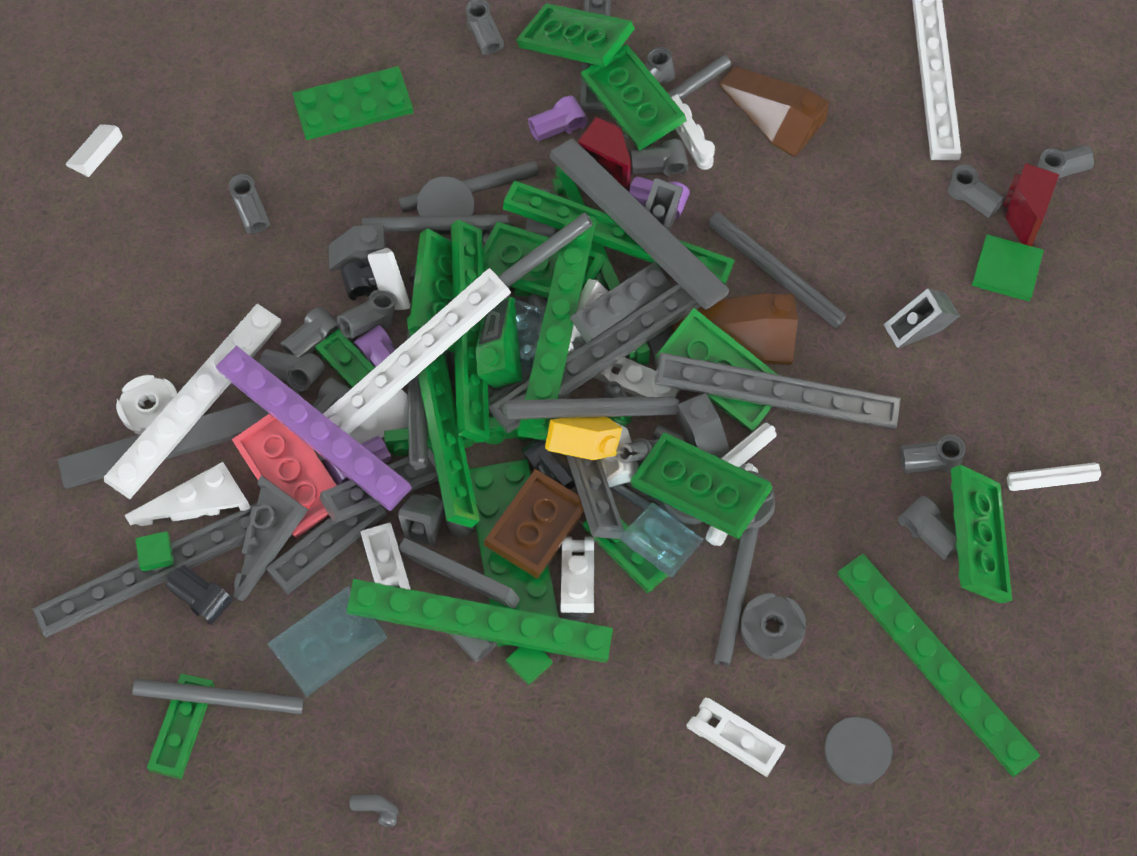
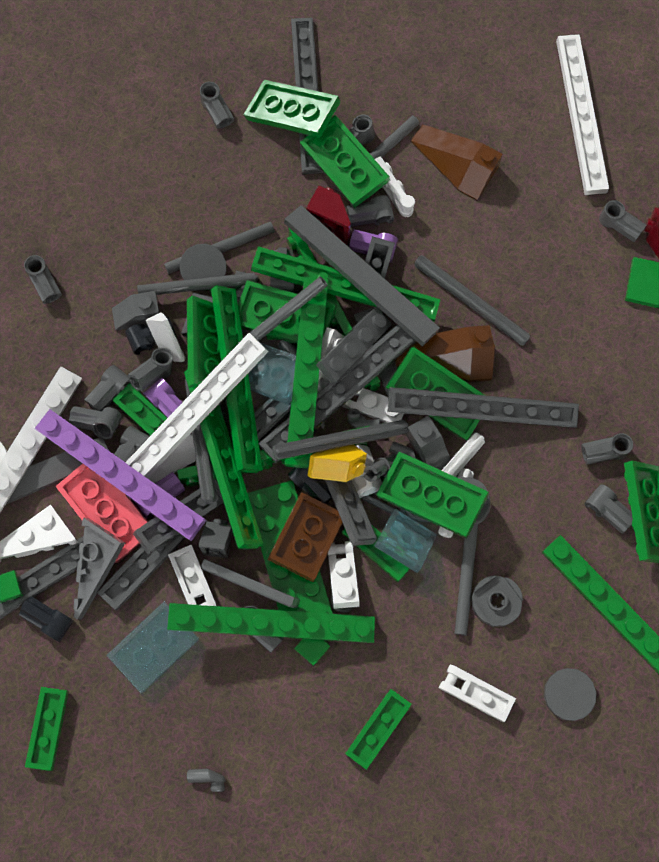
camera: 10 degrees left, 10 degrees up
dark grey piece [132,678,304,714] -> none
green plate [292,66,414,140] -> none
green slope [476,297,522,389] -> none
medium lavender piece [528,96,588,142] -> none
dark grey slope [883,288,960,348] -> none
none -> green plate [345,689,412,770]

